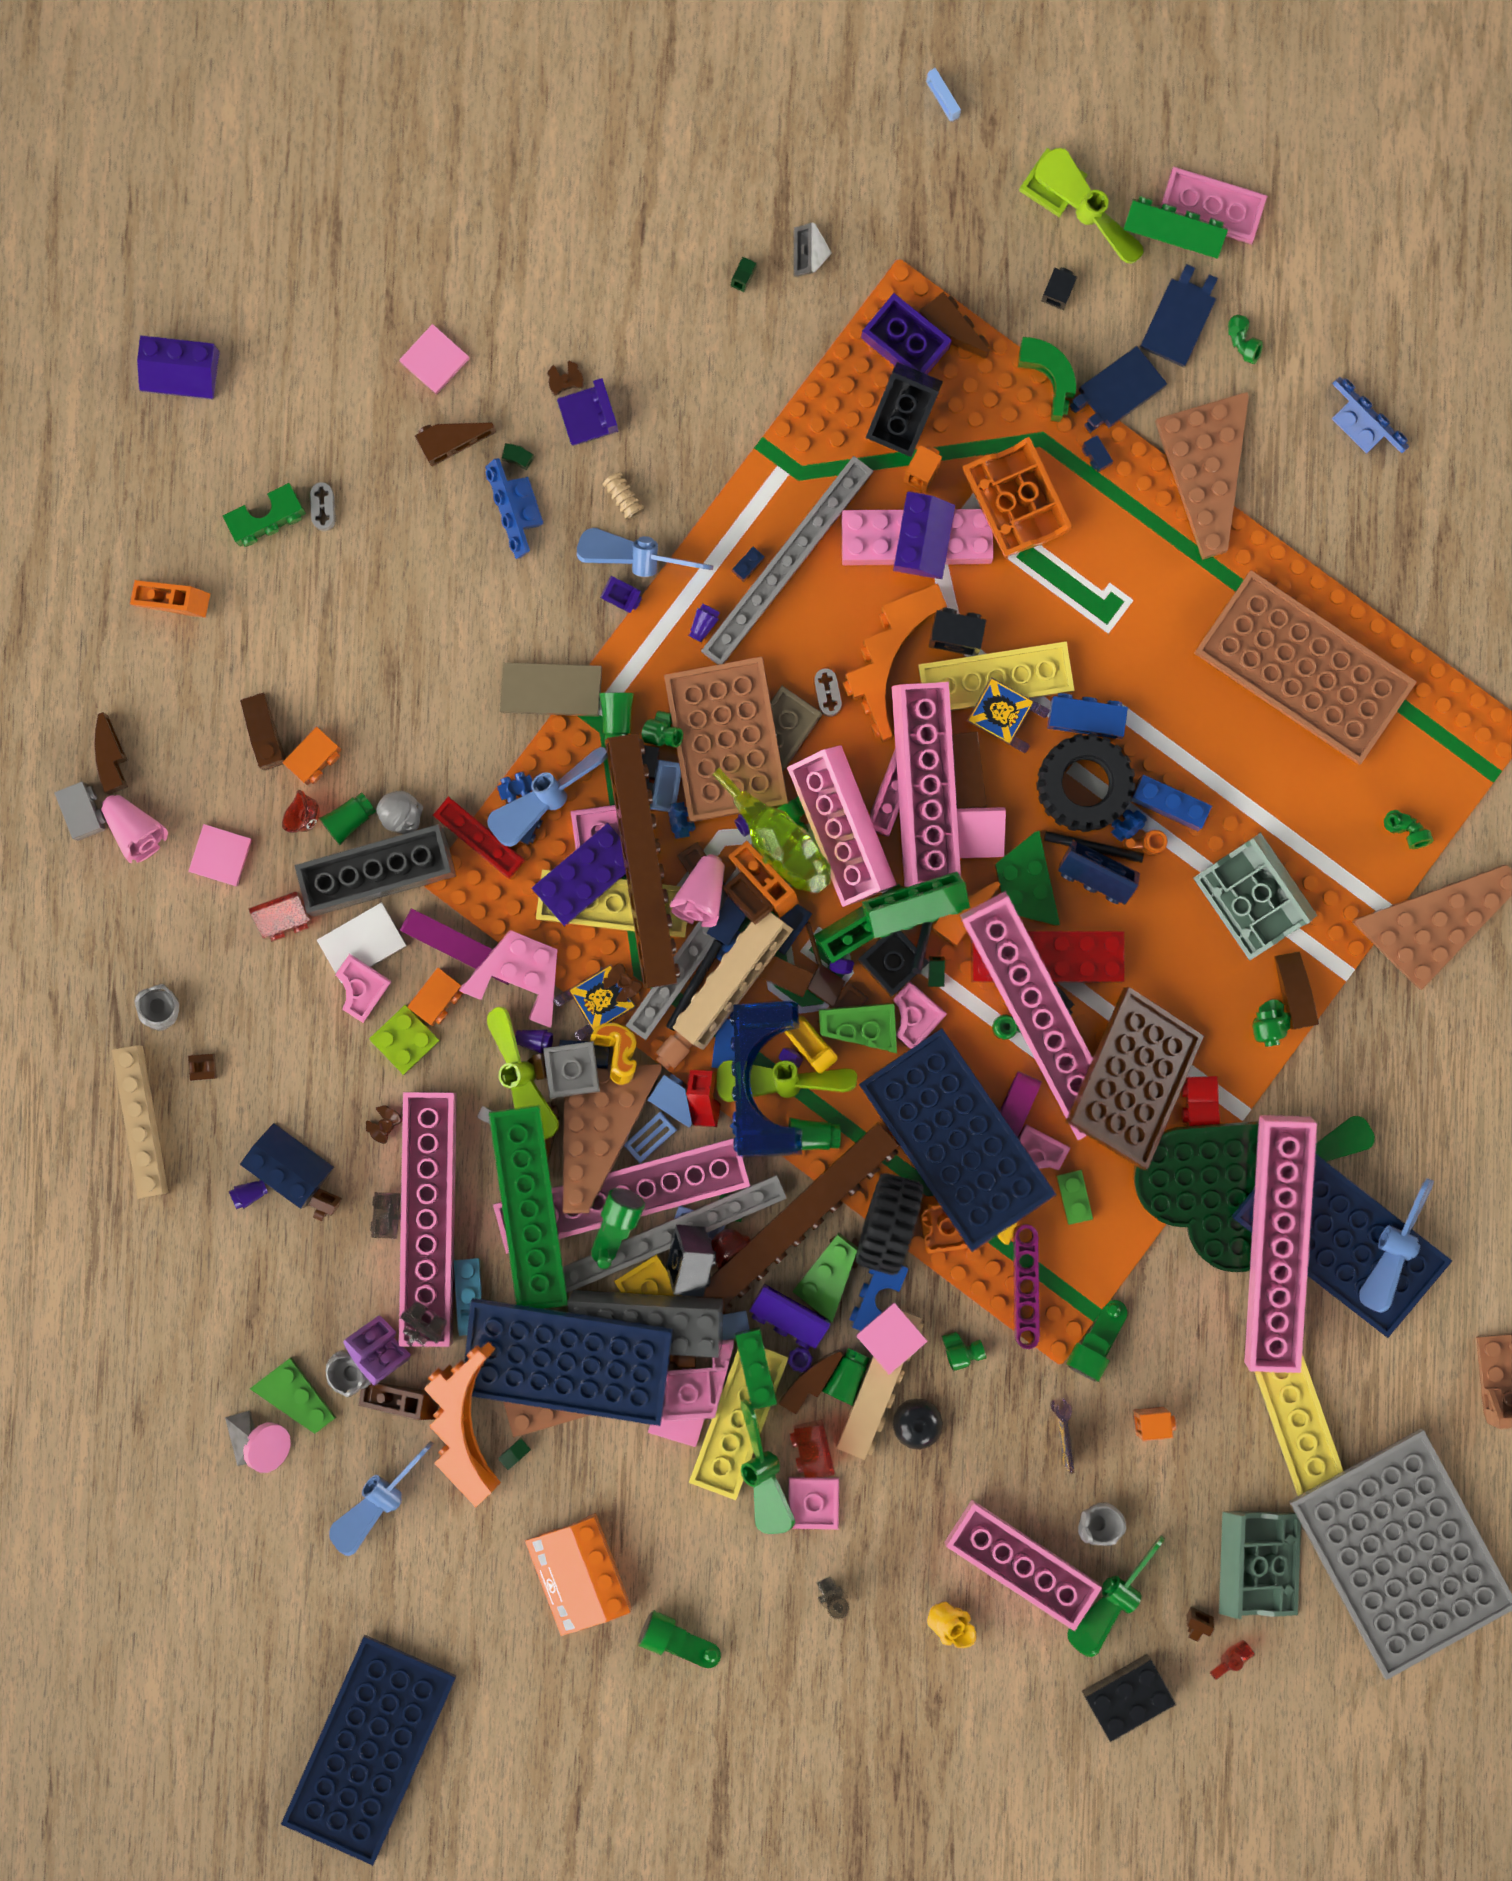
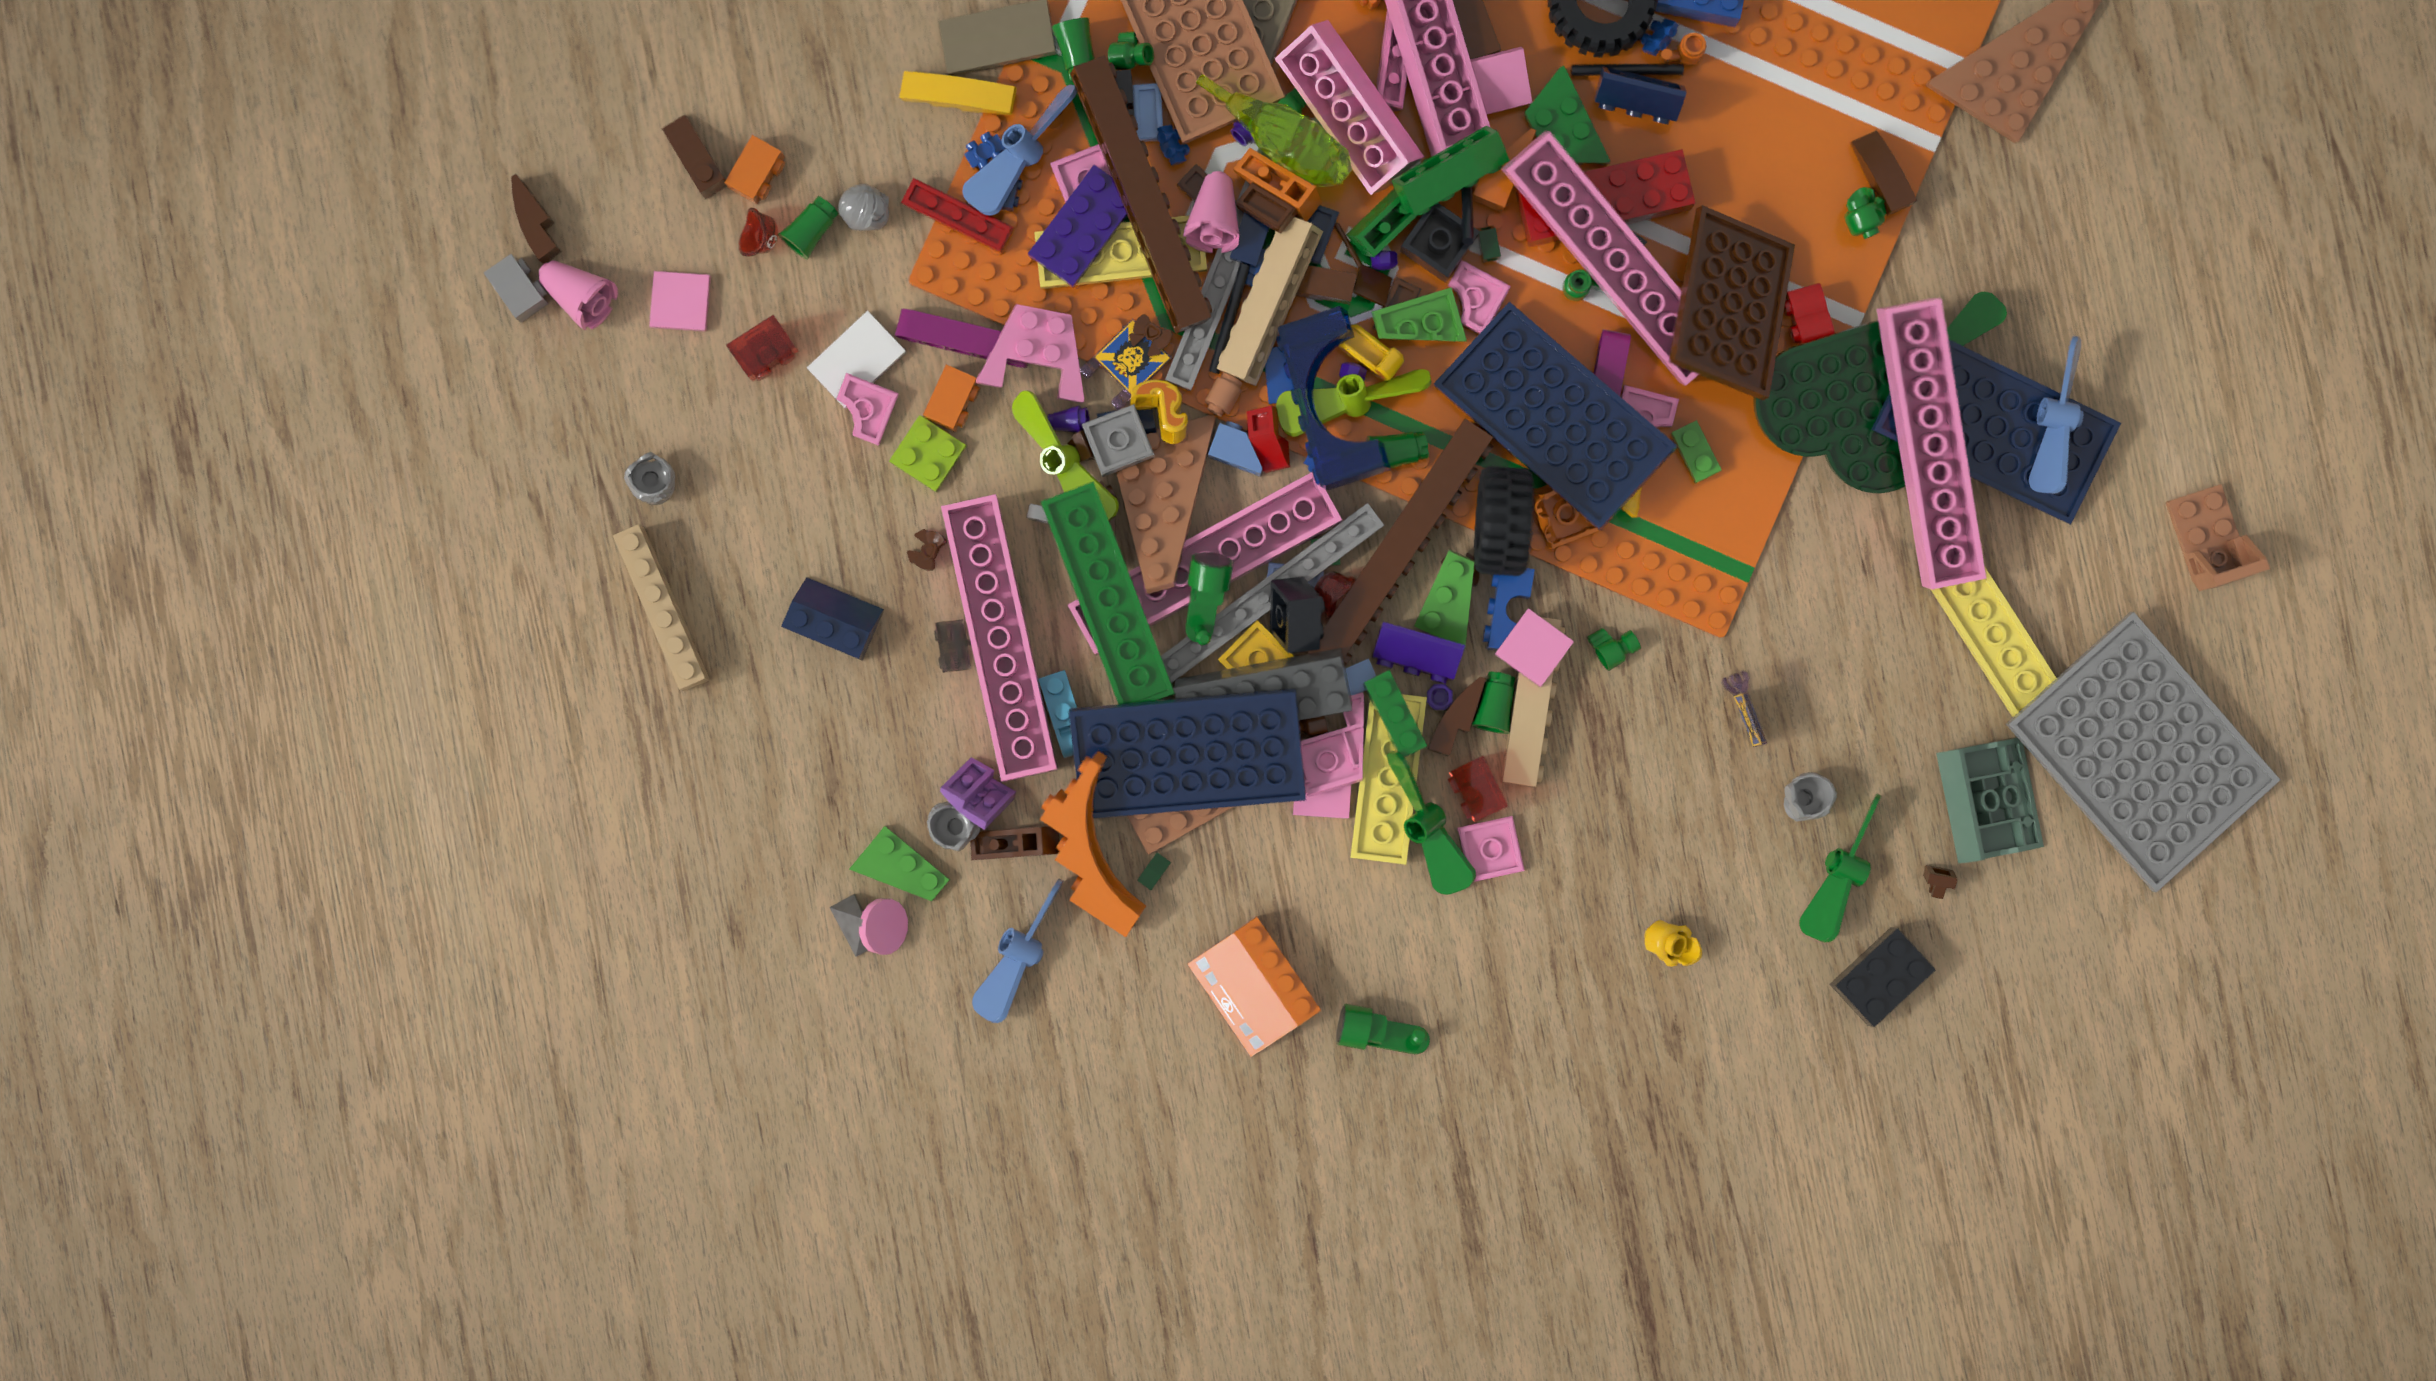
camera: 10 degrees left, 0 degrees up
orange slope [130,580,210,618] -> none
reddish brown tile [188,1054,217,1081] -> none
dark purple cone [229,1180,268,1209] -> none
dark blue plate [281,1635,457,1866] -> none
dark grey brick [294,824,456,917] -> none
reddish brown tile [309,1188,342,1221] -> none
clear smoke hips [399,1301,447,1346] -> none
light blue tile [624,1111,677,1163] -> none
clear smoke hips [817,1576,850,1619] -> none
black cylinder [893,1399,943,1450] -> none
bright pink brick [945,1500,1102,1631] -> none
magenta beam [1013,1224,1039,1349] -> none
green piece [1066,1300,1128,1382] -> none
orange brick [1133,1407,1176,1441] -> none
sand green piece [1193,833,1317,960] -> none
clear red piece [1210,1640,1255,1680] -> none
none -> yellow slope [899,71,1017,115]

